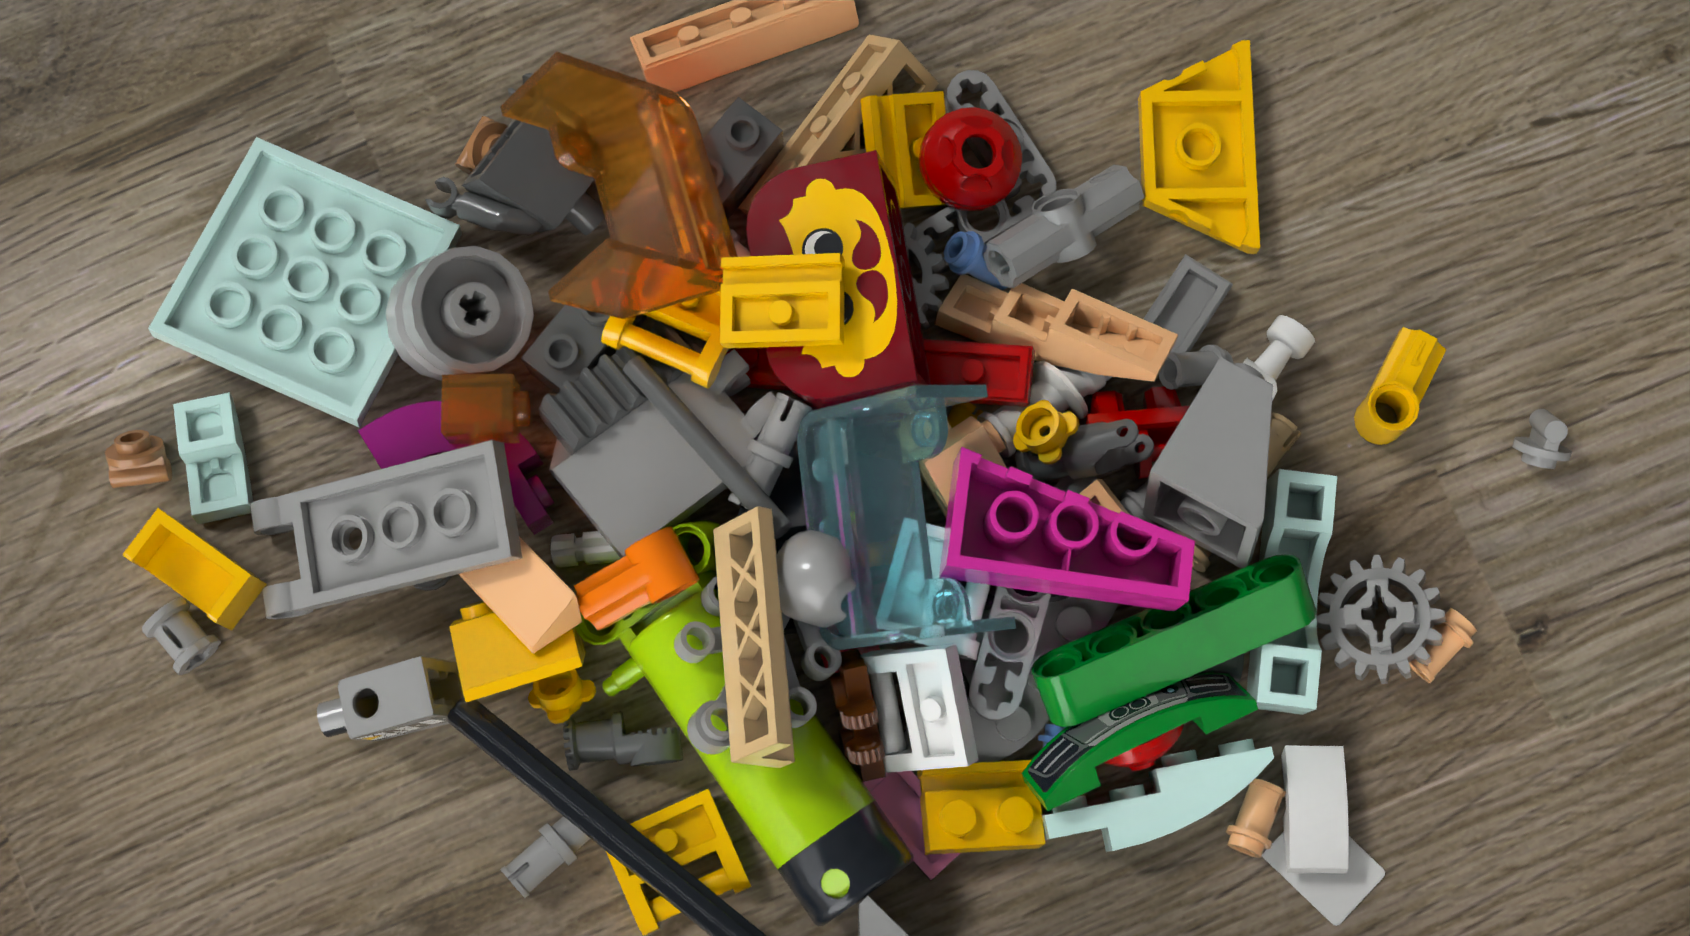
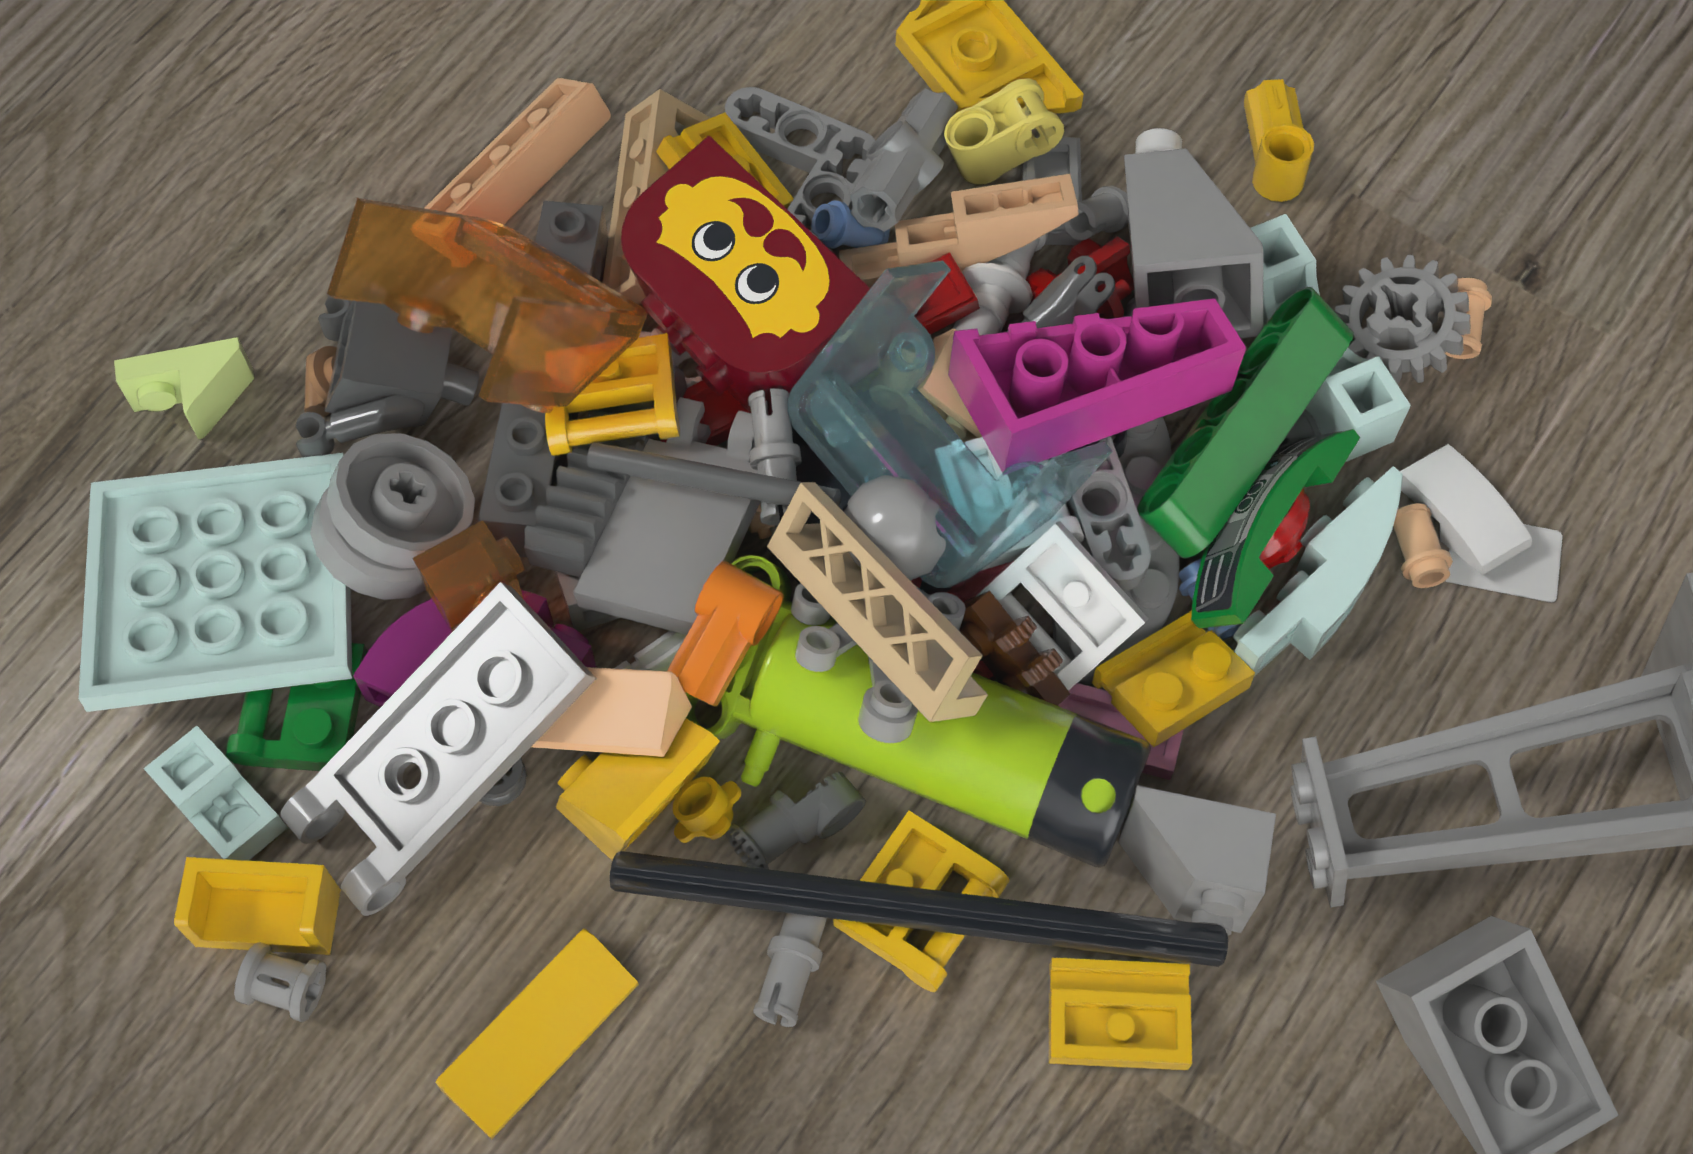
camera: 30 degrees left, 15 degrees down
medium nougat plate [105,430,172,488] -> none
light grey torso [317,656,464,741] -> none
yellow plate [720,253,845,348] -> none
red piece [919,107,1022,211] -> none
yellow plate [1013,400,1079,465] -> none
light grey plate [1512,409,1572,469] -> none
none -> yellowish green slope [114,337,254,439]
none -> green plate [225,643,368,771]
none -> yellow slope [435,928,639,1140]
none -> light yellow piece [944,78,1064,184]

